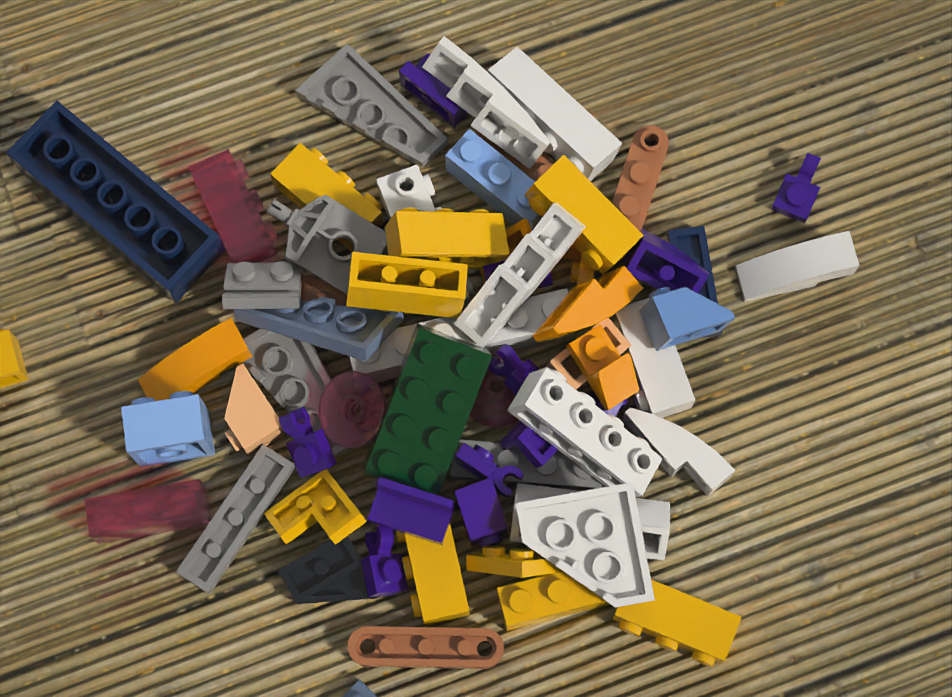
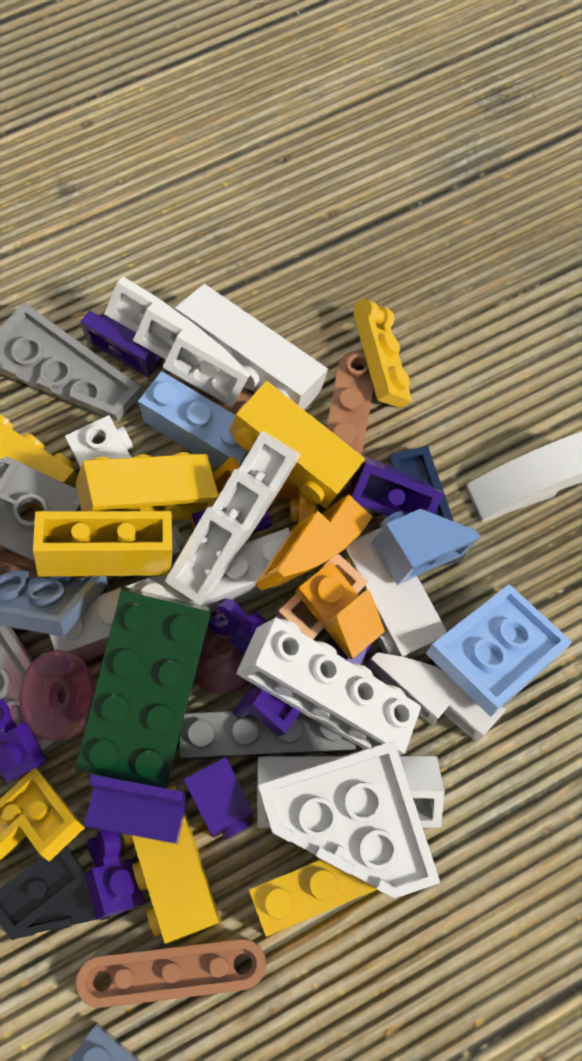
camera: 10 degrees left, 5 degrees down
dark purple plate [455,443,524,498] -> none
yellow plate [466,546,563,578] -> none
yellow brick [612,579,742,667] -> none
dark purple plate [771,153,821,224] -> none
none -> yellow plate [353,299,412,408]
none -> light blue plate [426,584,572,717]

